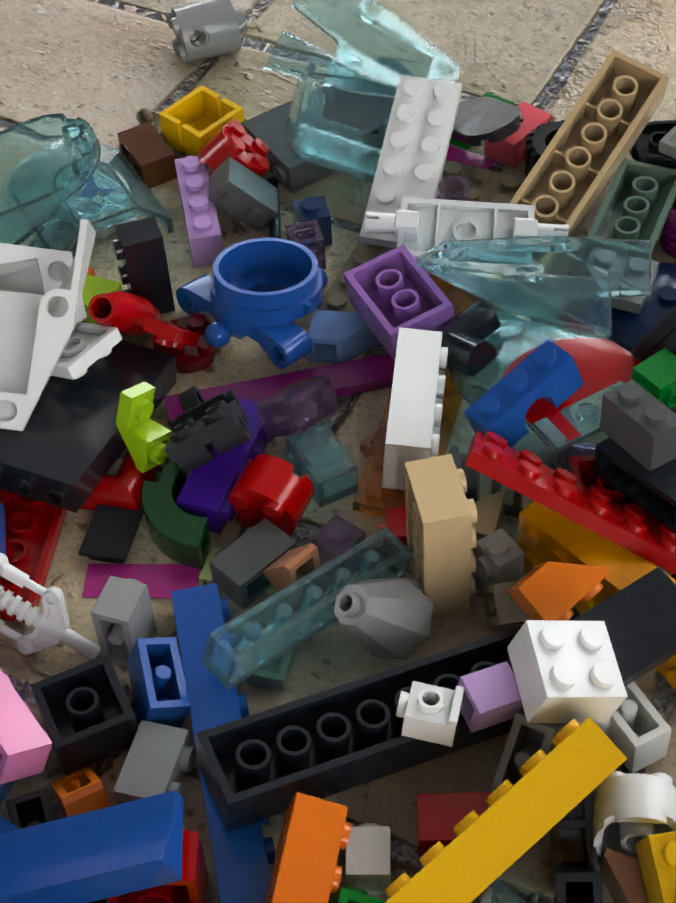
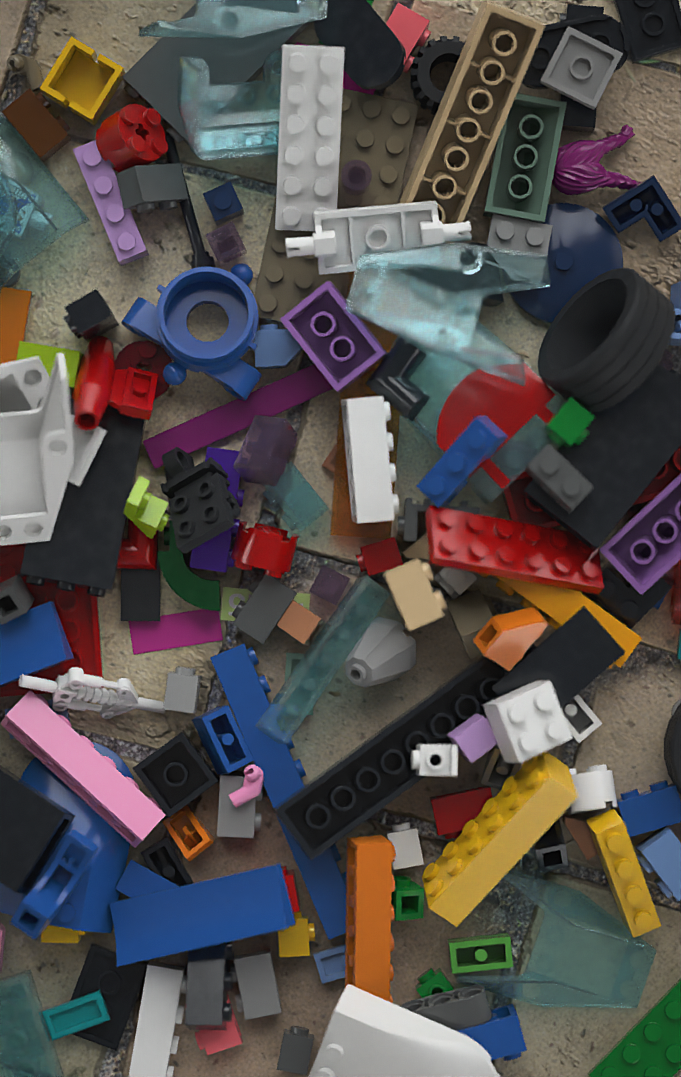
camera: 15 degrees left, 40 degrees up
none -> bright pink arm [229,765,264,808]

